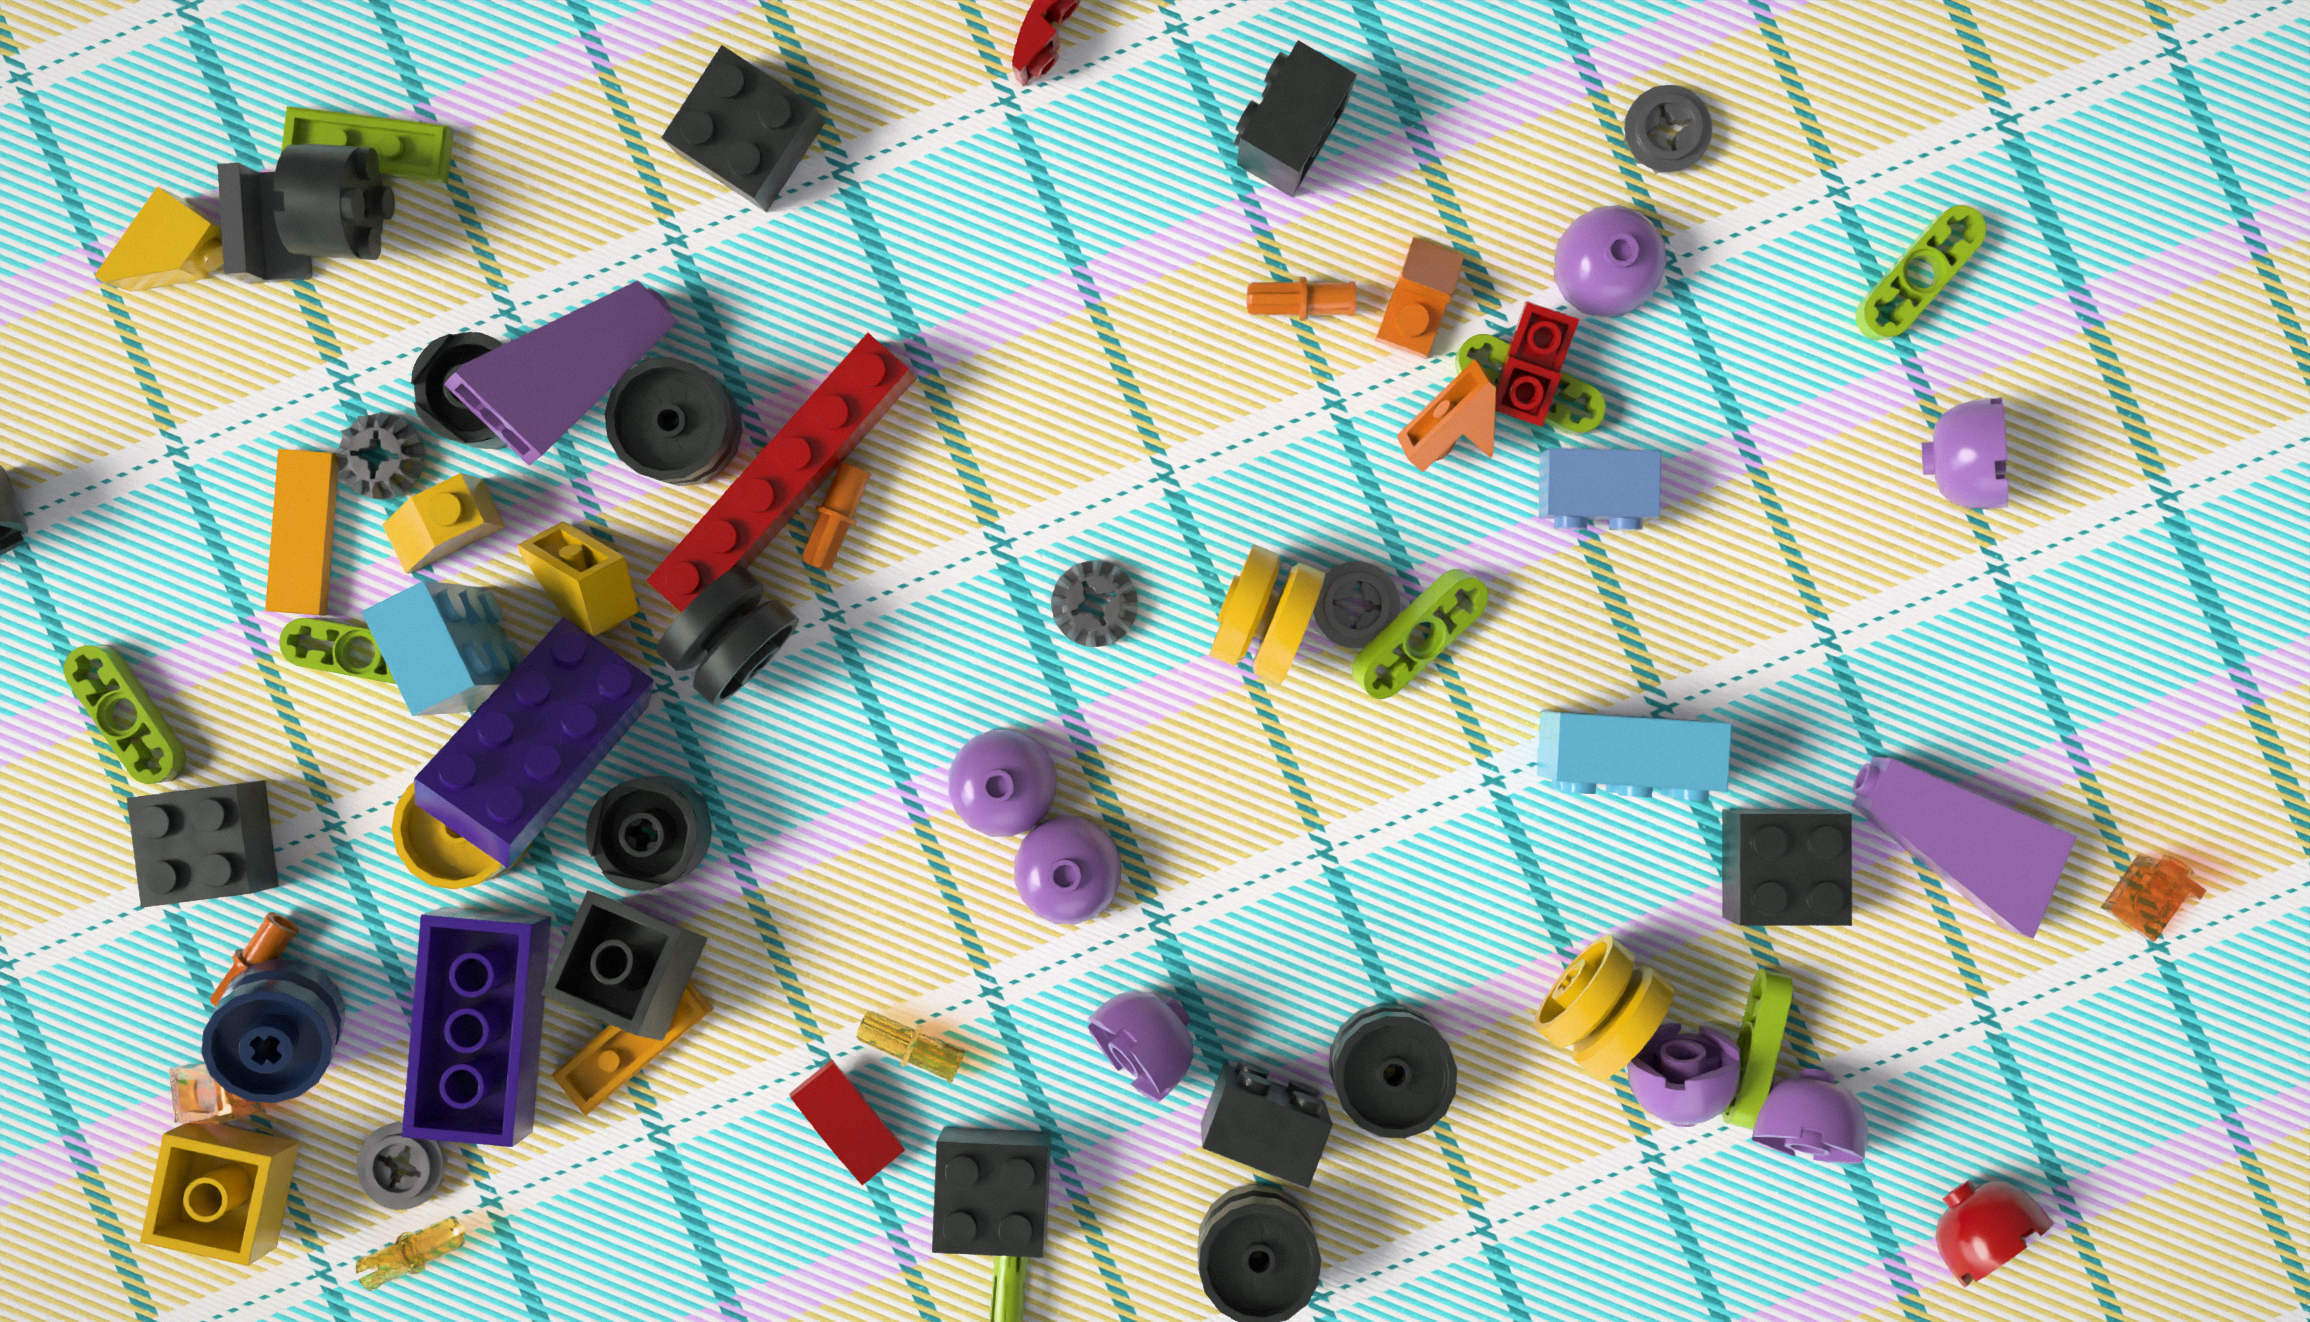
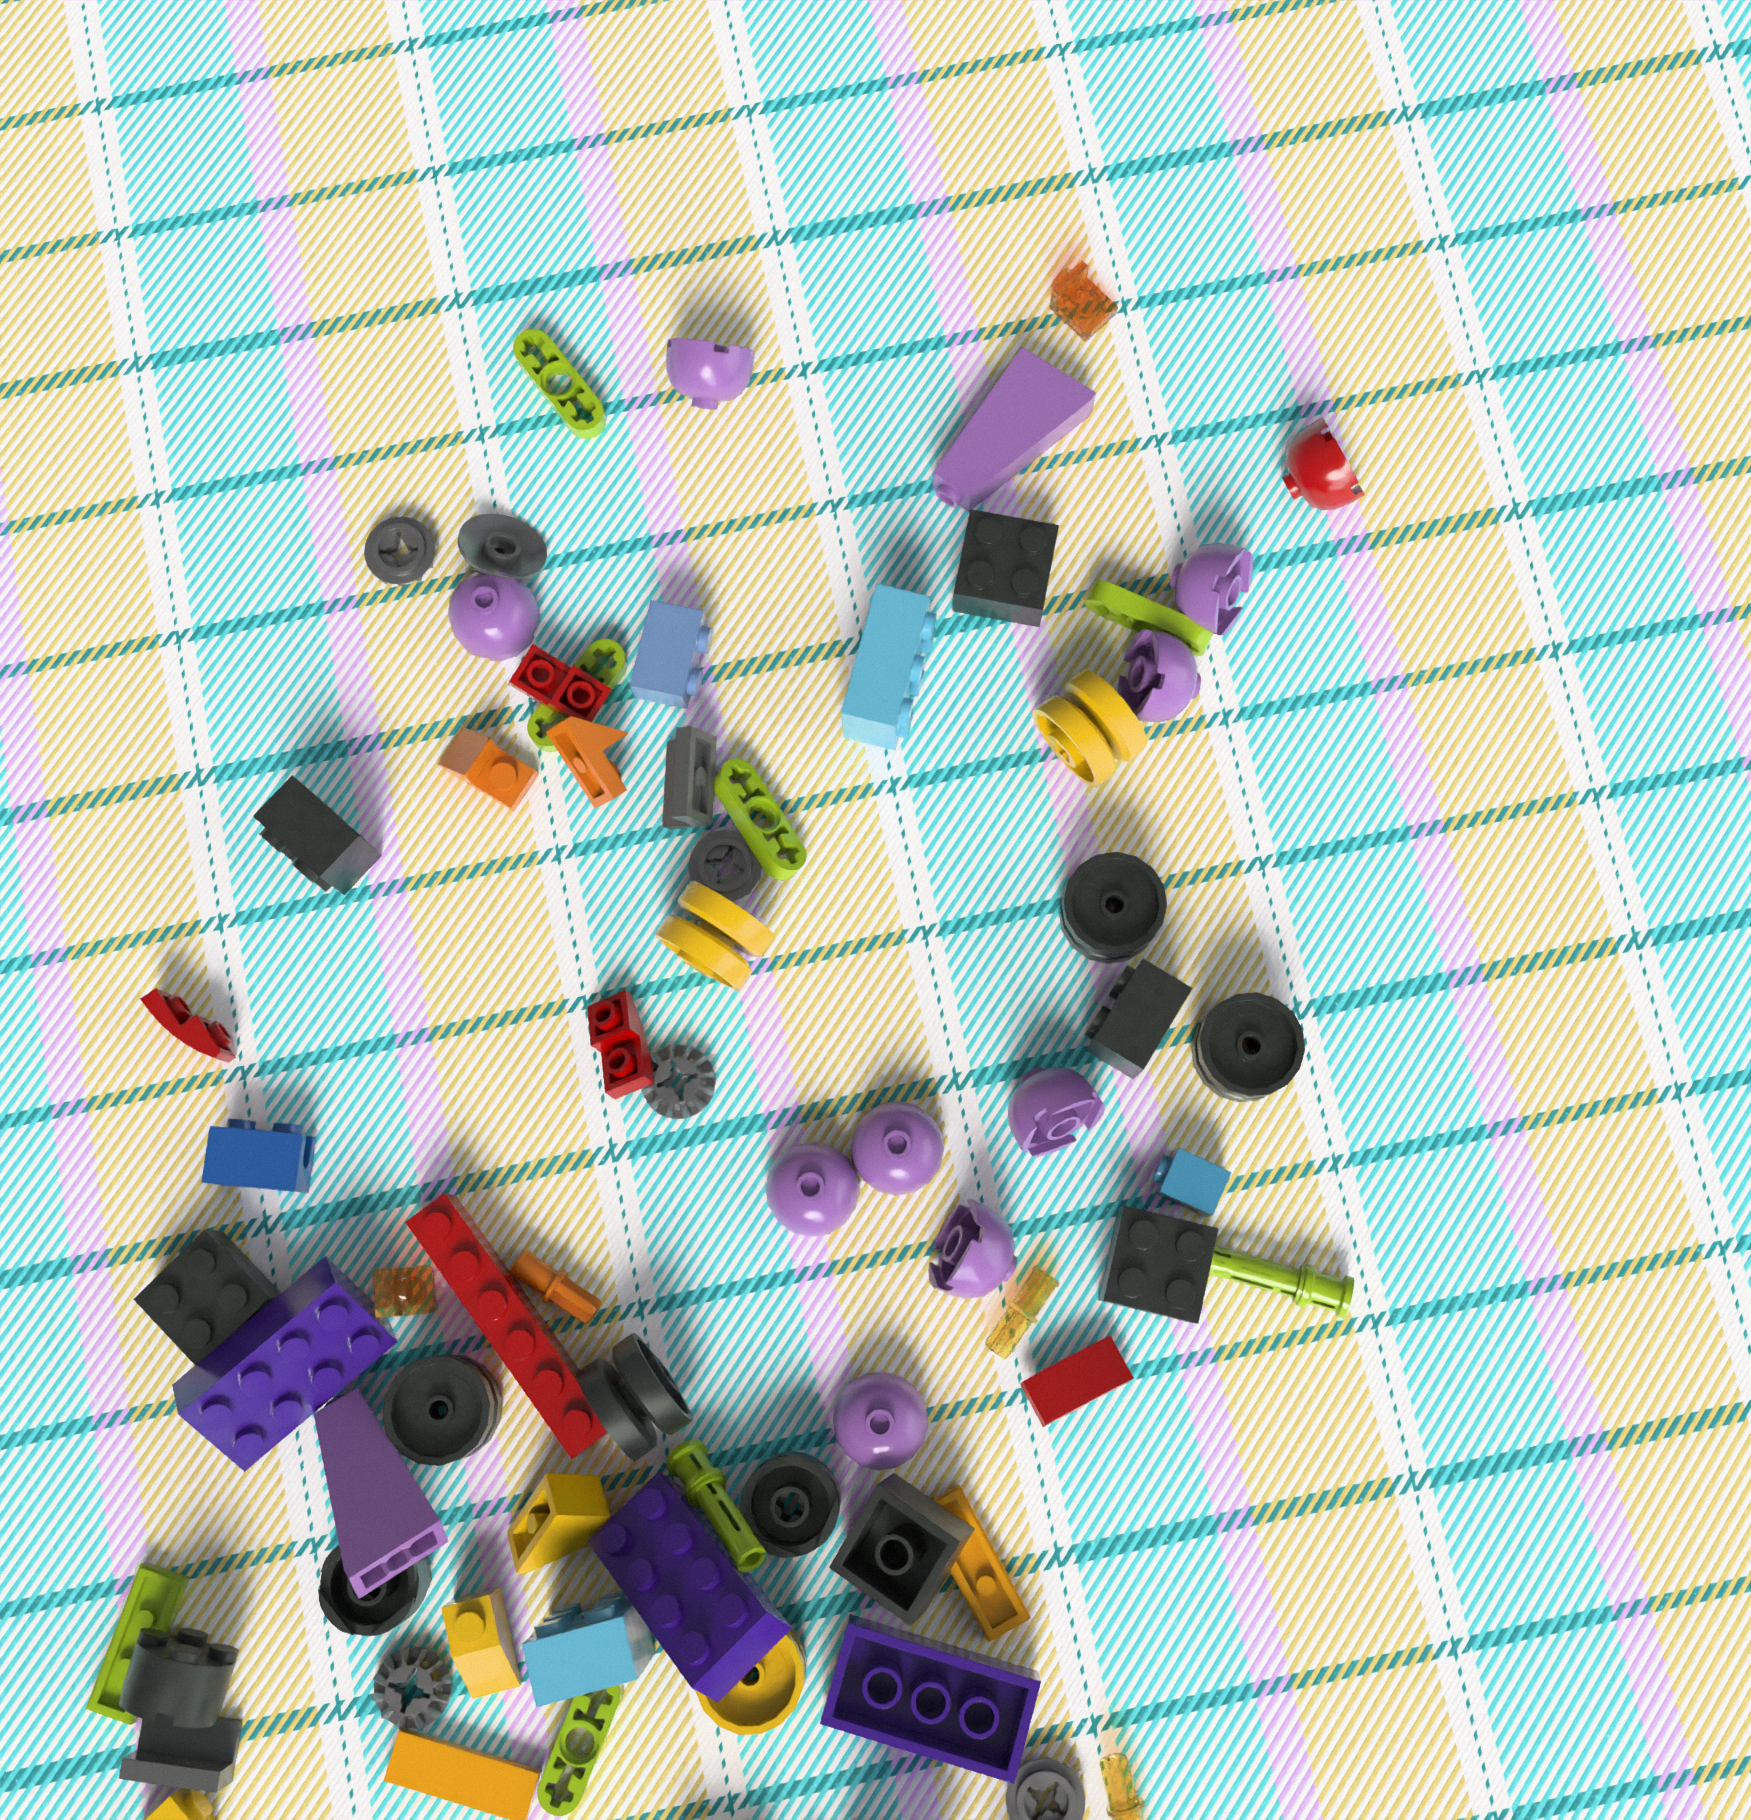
camera: 75 degrees left, 10 degrees down
orange axle [1246,277,1356,321] -> none
none -> dark purple brick [172,1256,398,1472]
none -> blue brick [201,1118,316,1193]
none -> clear orange bracket [373,1265,437,1319]
none -> flat silver dish [457,513,547,581]
none -> red slope [587,990,654,1099]
none -> dark grey panel [662,726,717,830]
none -> lime pin [666,1439,766,1572]
none -> medium lavender cylinder [833,1372,929,1471]
none -> medium lavender cylinder [928,1199,1017,1299]
none -> dark azure brick [1152,1148,1232,1218]

